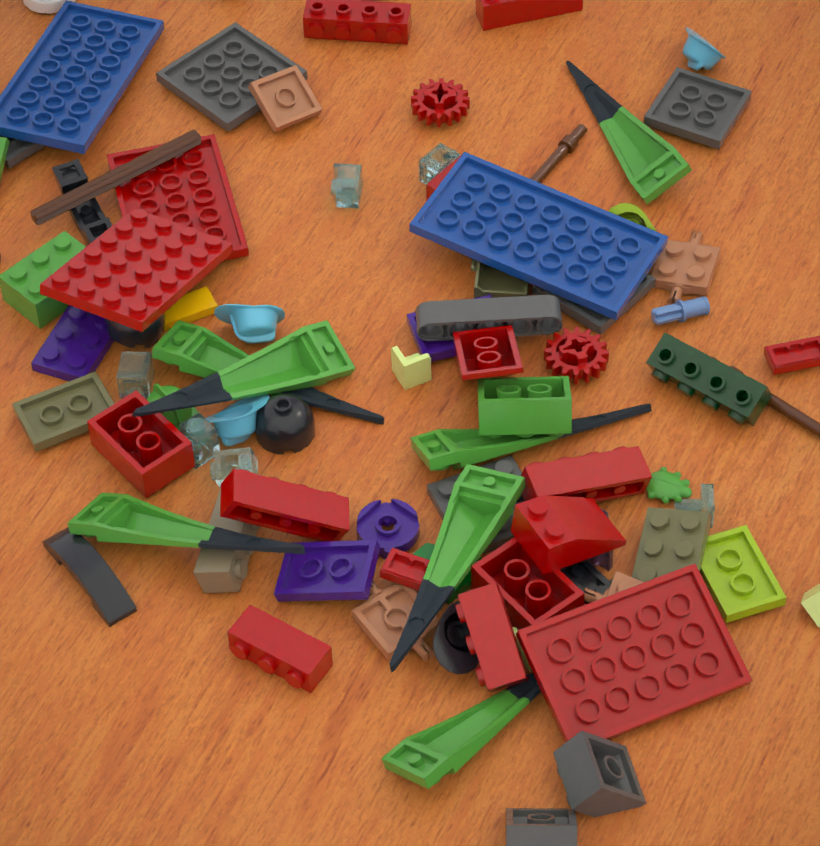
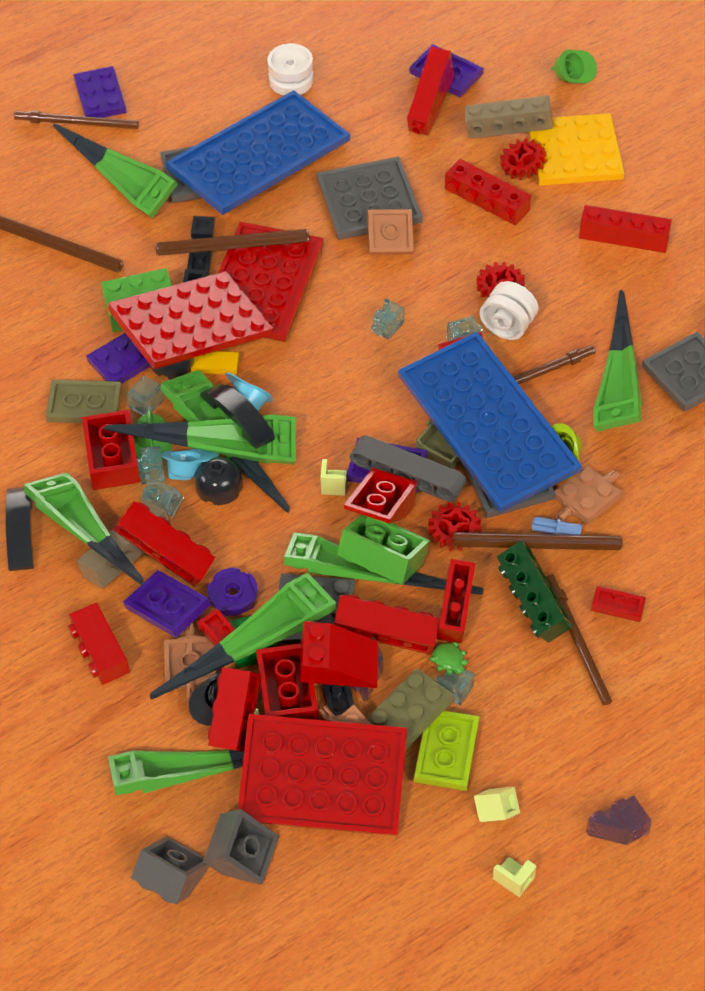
camera: 30 degrees right, 5 degrees up
none -> black slope [200,384,275,449]
none -> red brick [436,558,476,643]
none -> reddish brown axle [452,532,623,550]
none -> white wheel [479,281,539,340]

